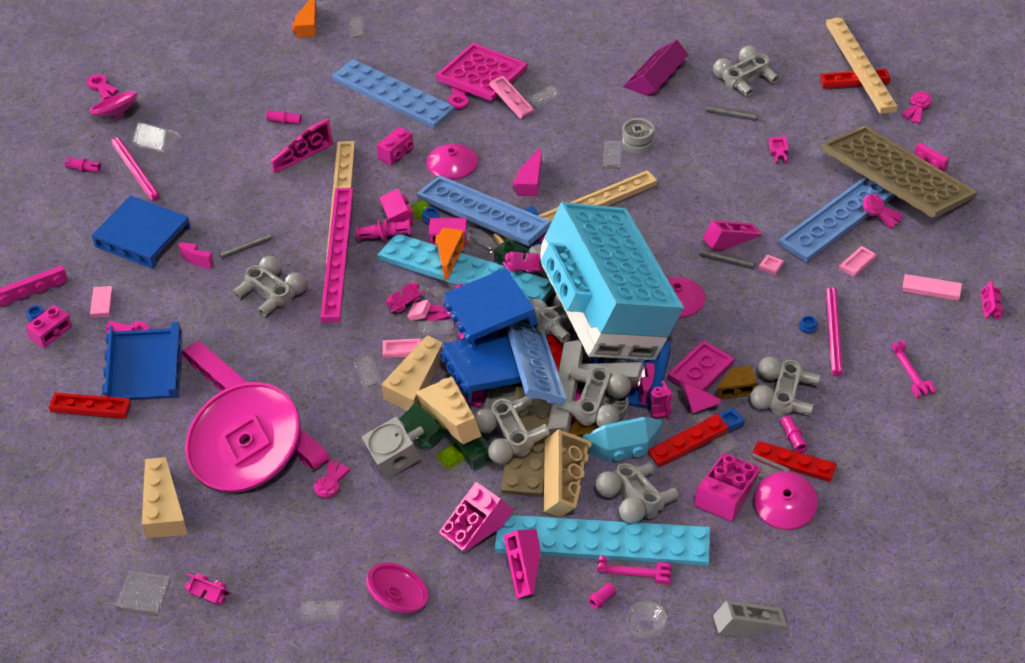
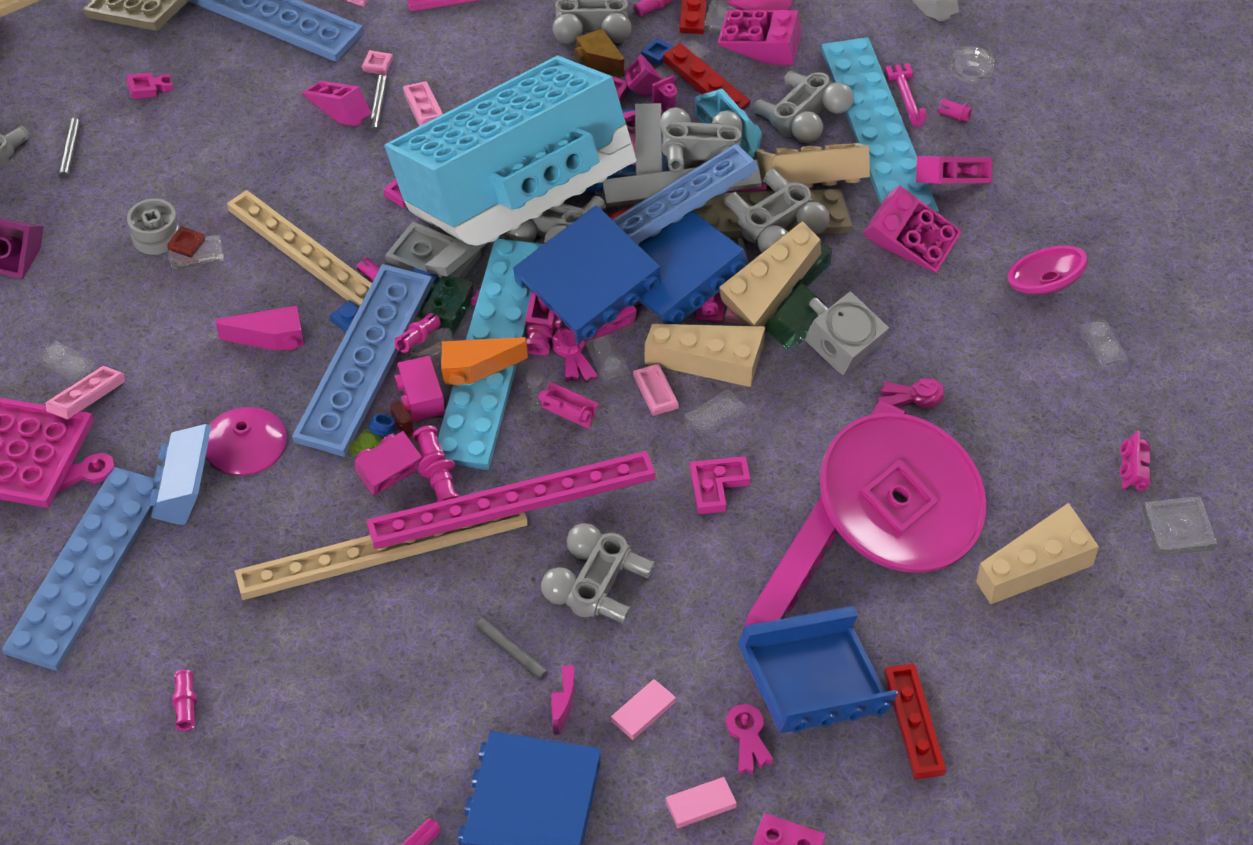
camera: 110 degrees left, 5 degrees up
dark pink wedge [271,118,333,173] -> none
dark pink brick [377,126,414,166] -> none
bright pink tile [407,300,431,321] -> none
clear neon green plate [435,444,464,470] -> none
dark pink hinge [502,252,544,273] -> none
blue plate [799,315,818,333] -> none
none -> slope [148,424,212,525]
none -> clear red tile [167,226,205,258]
none -> clear red tile [390,401,414,438]
none -> dark pink pin [394,313,441,353]
none -> bright pink tile [403,81,443,127]
none -> bright pink tile [611,679,676,740]
none -> dark pink plate [689,456,750,515]

